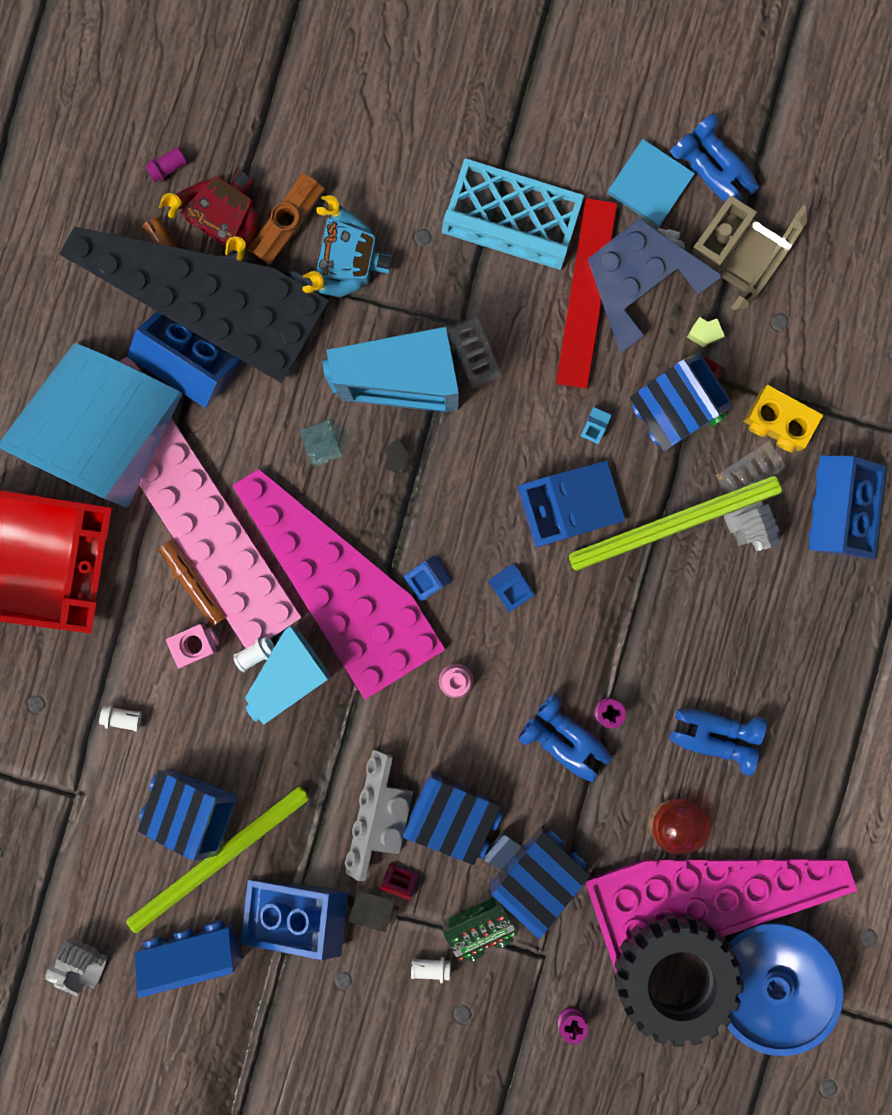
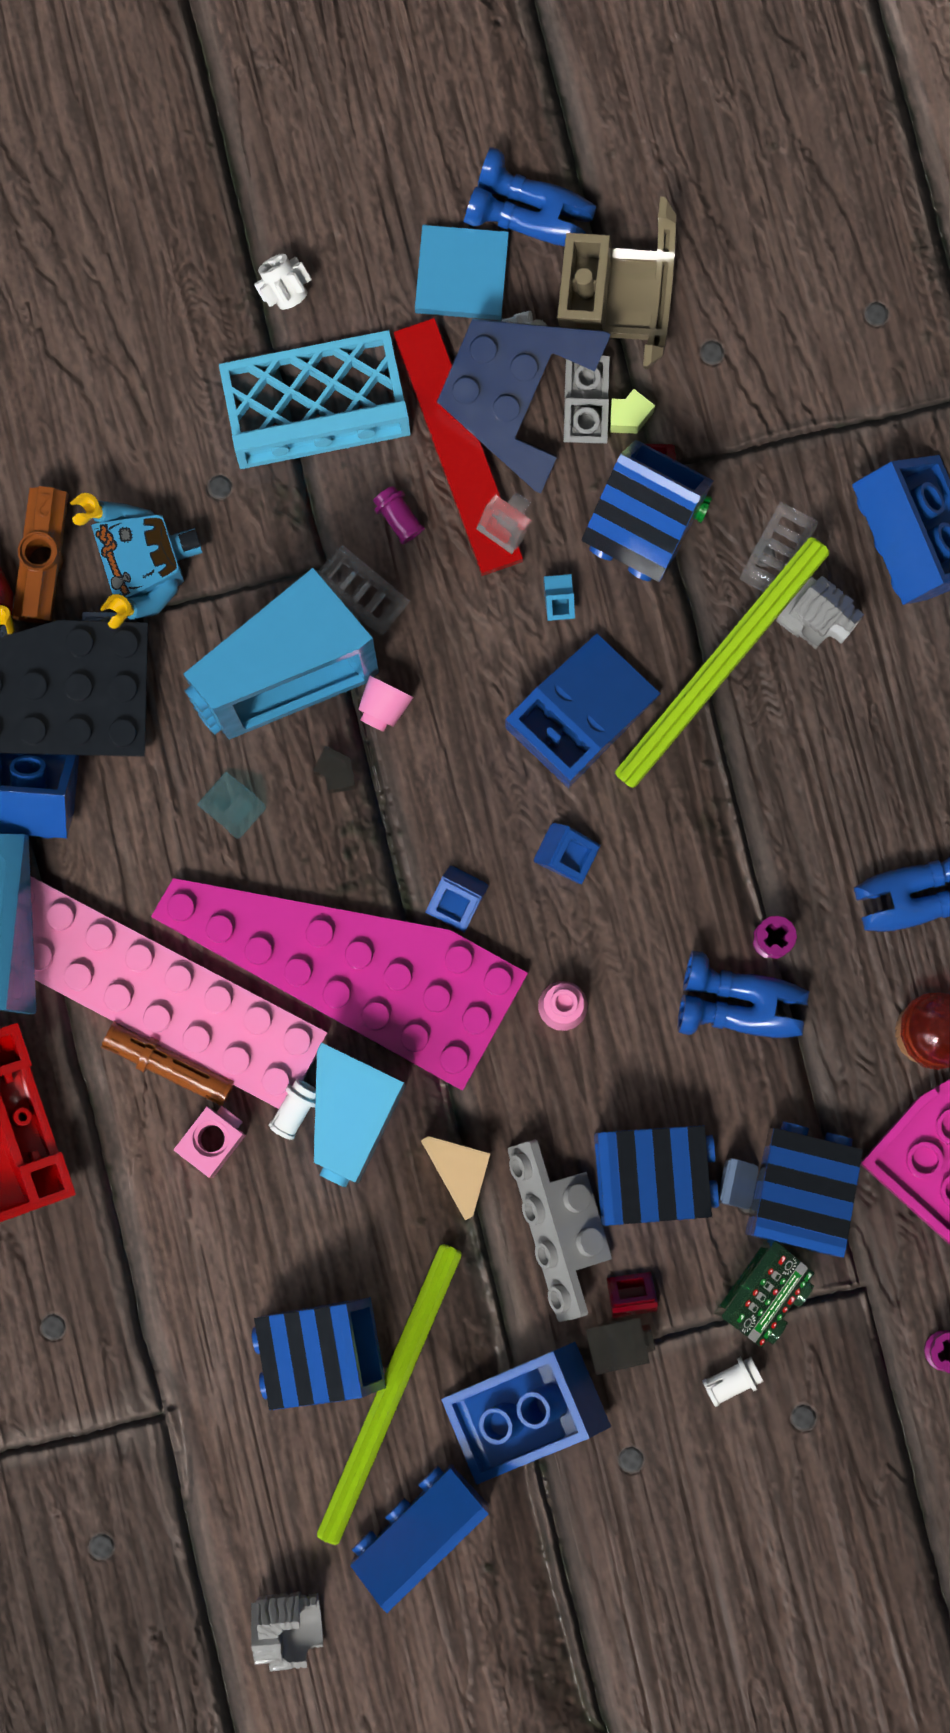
camera: 30 degrees left, 5 degrees down
white pin [99,704,141,732] -> none
yellow brick [743,385,823,453] -> none
none -> white gear [254,254,312,310]
none -> bright pink hat [358,675,414,732]
none -> magenta pin [373,486,425,544]
none -> tan slope [421,1136,490,1220]
none -> clear tile [476,492,531,554]
none -> light grey slope [563,356,610,444]

